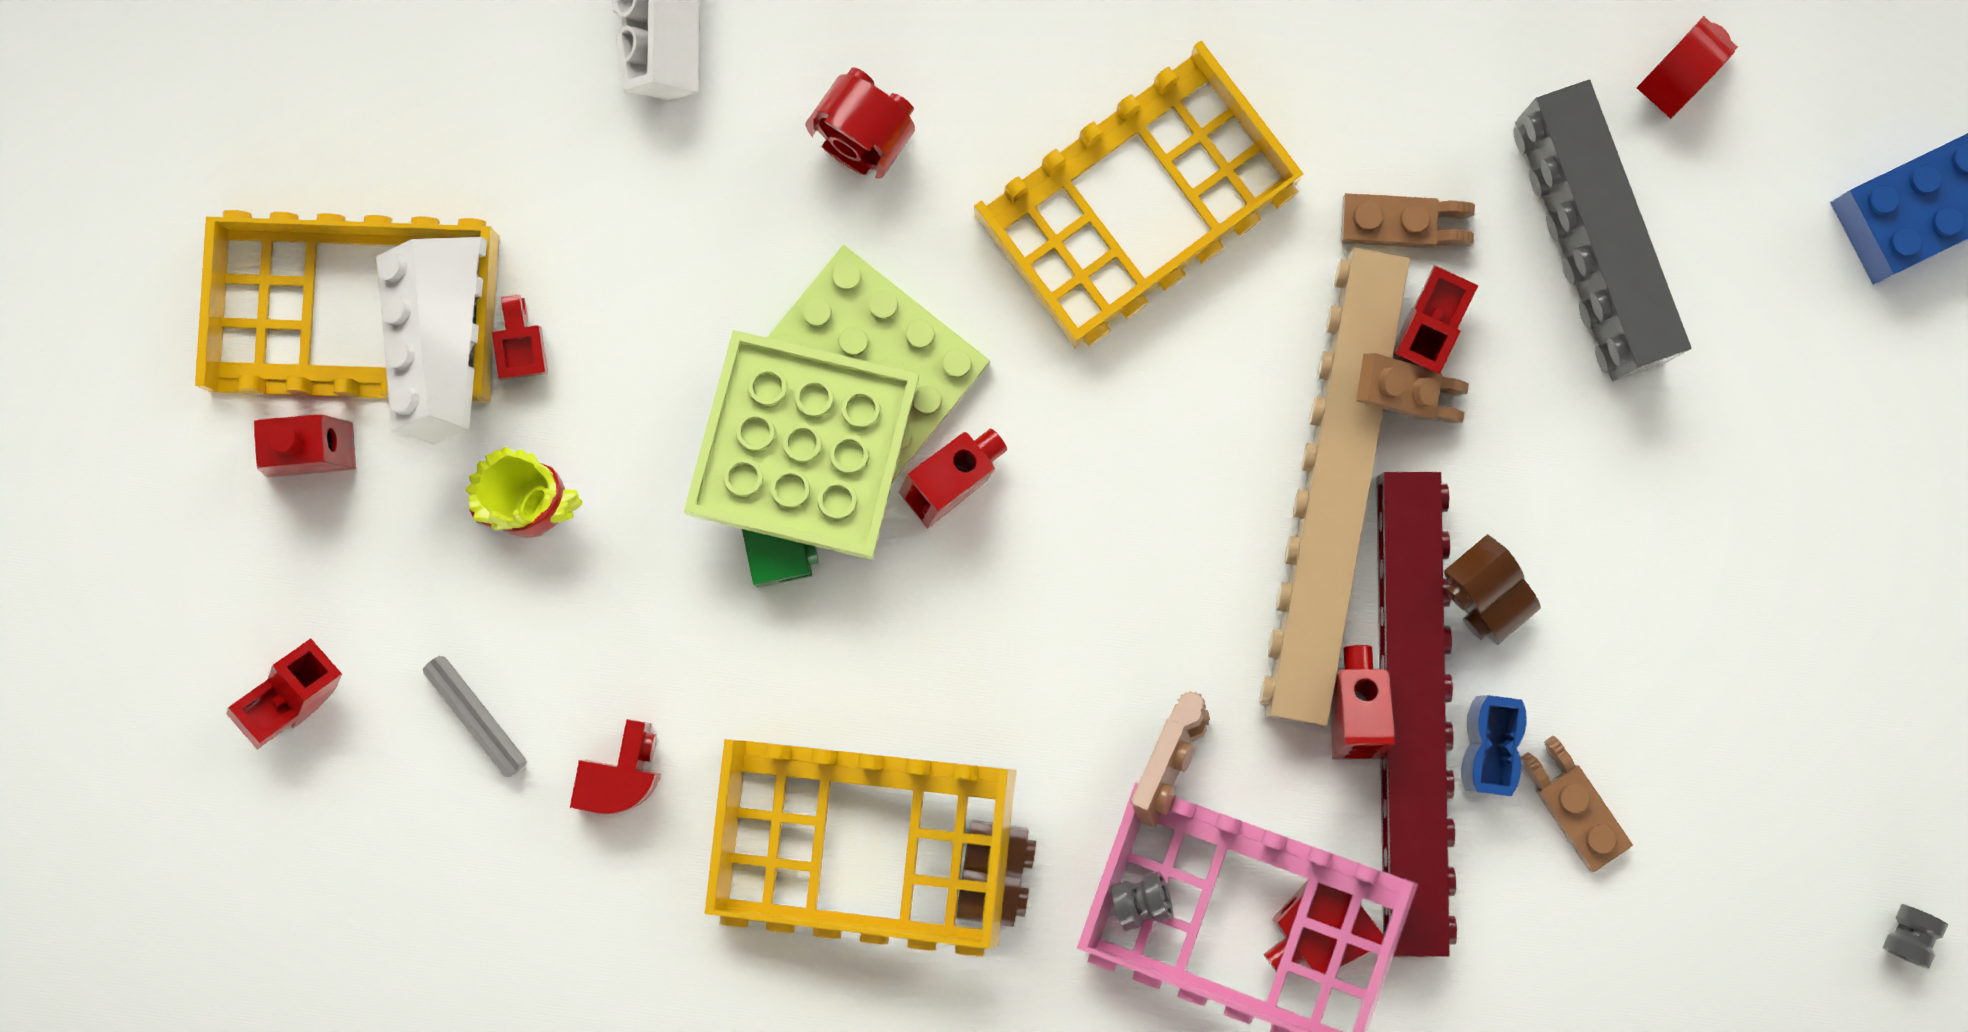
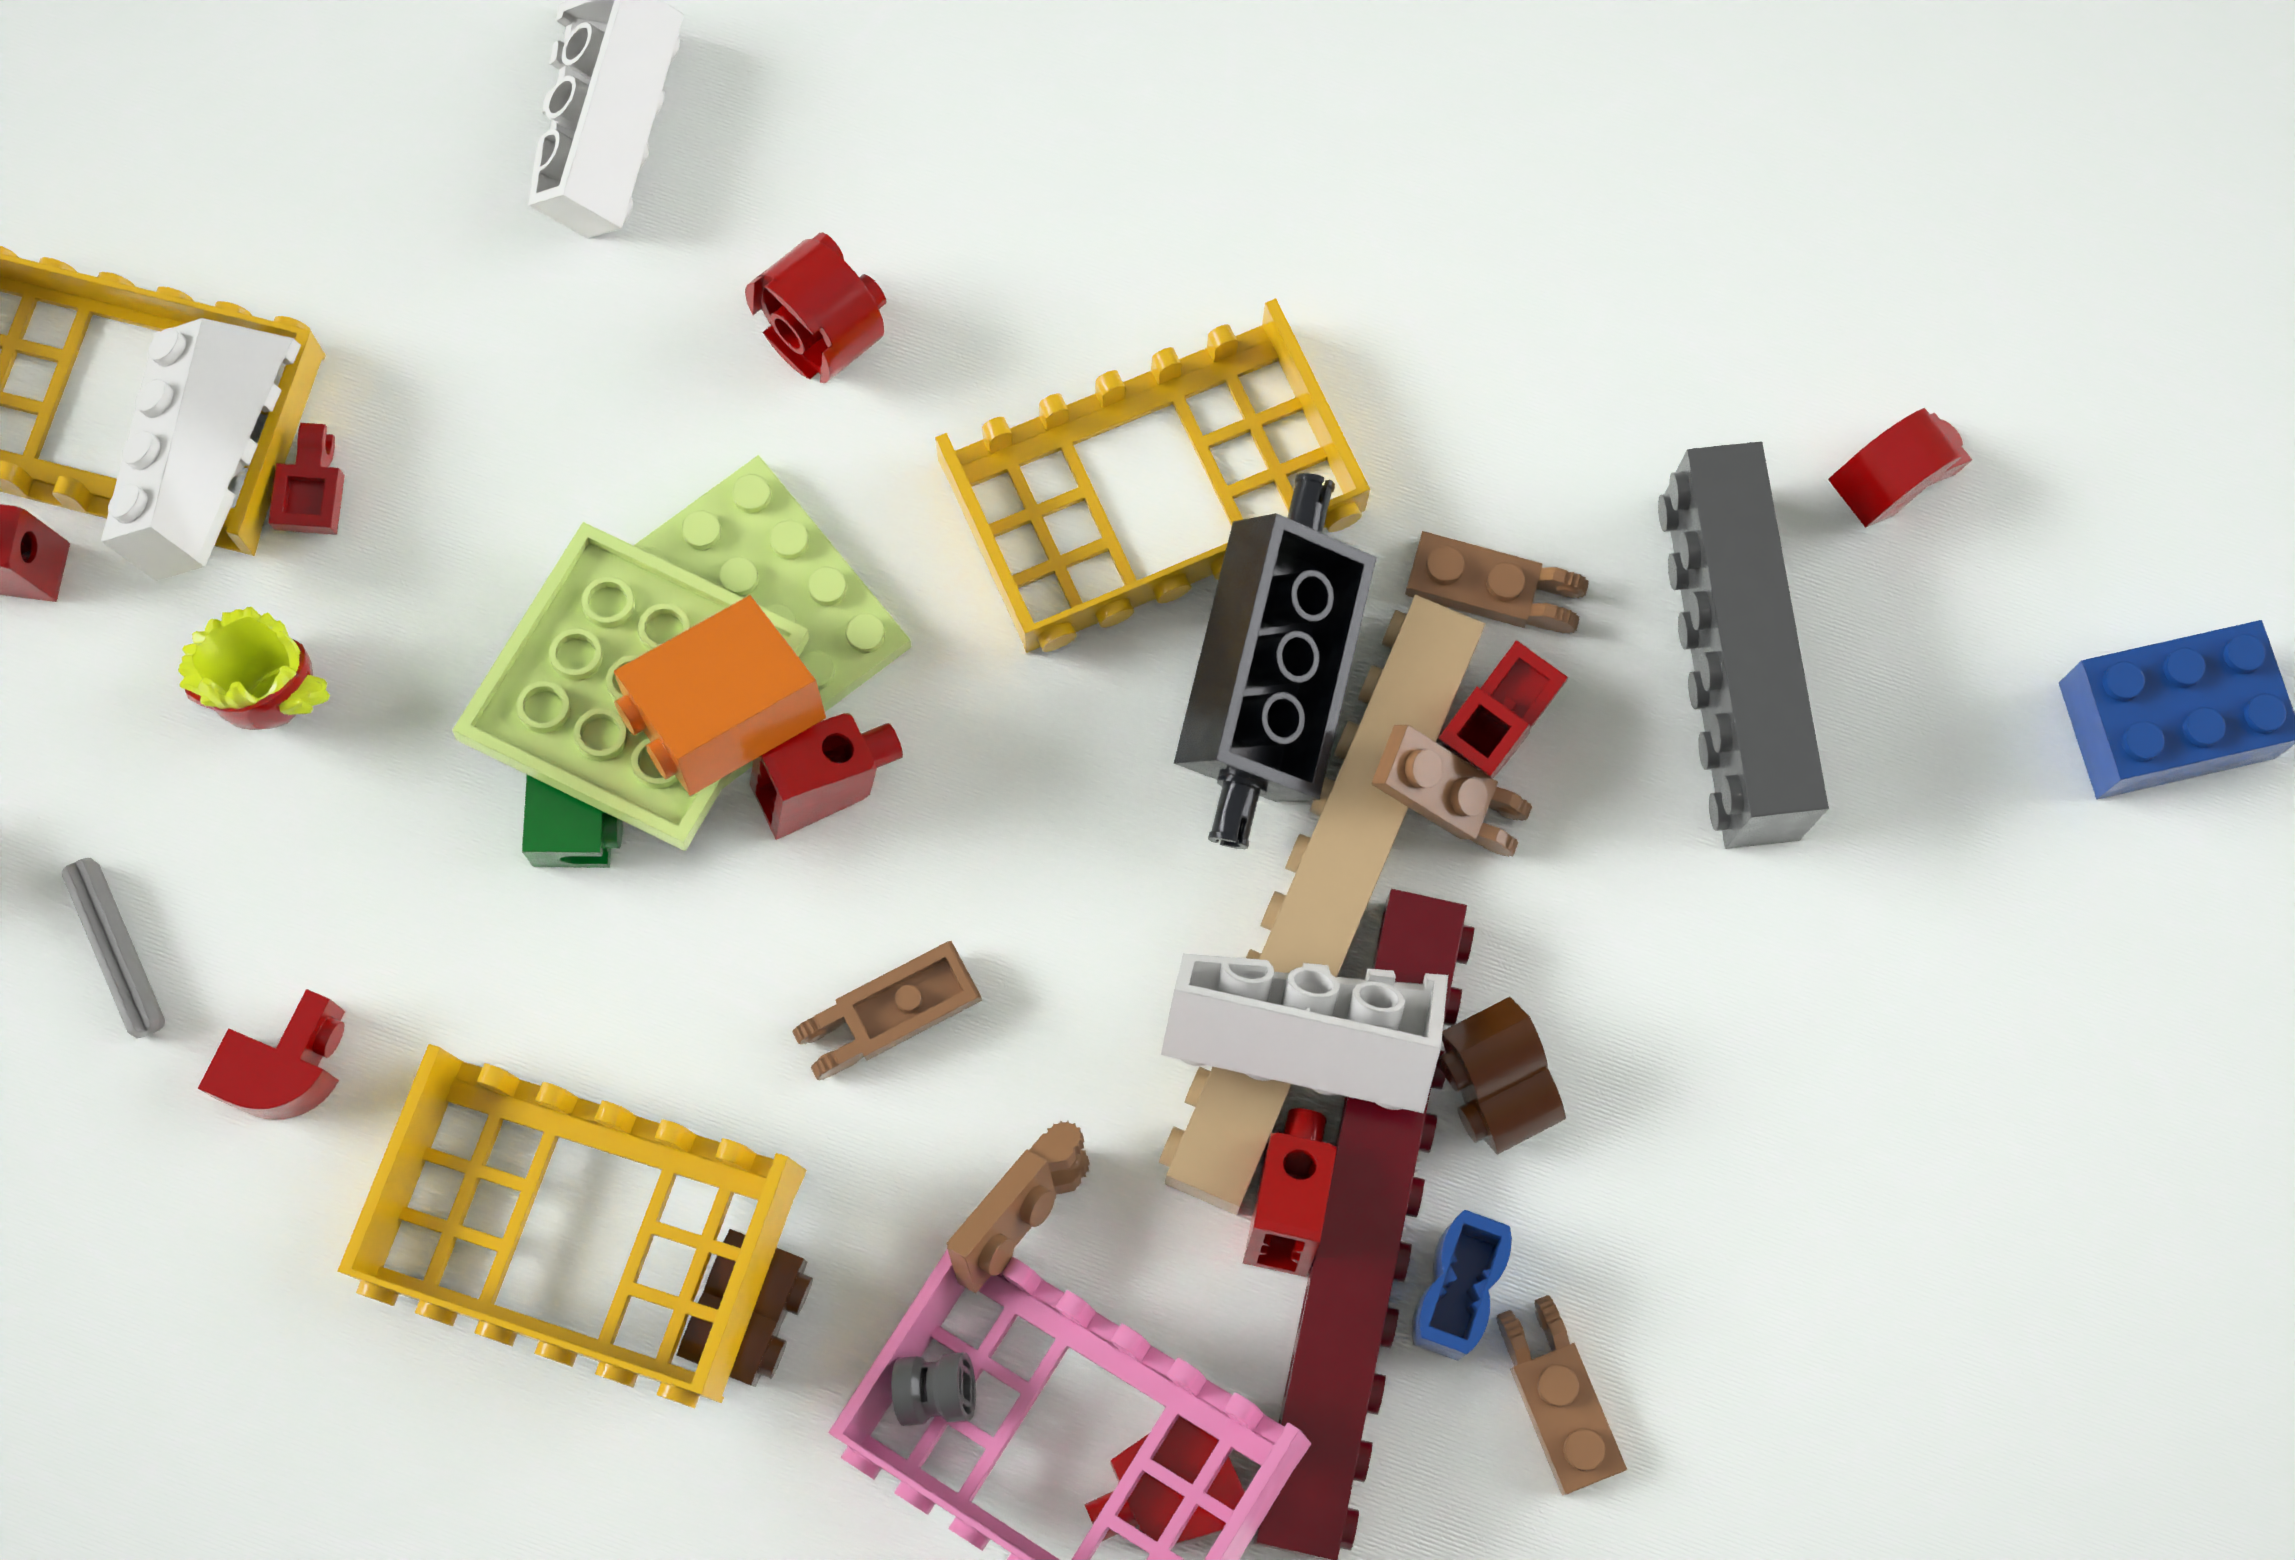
camera: 10 degrees right, 10 degrees down
none -> orange brick [614,595,826,796]
none -> medium nougat hinge [792,941,982,1081]
none -> white wedge [1161,953,1448,1113]
none -> black brick [1173,473,1377,850]

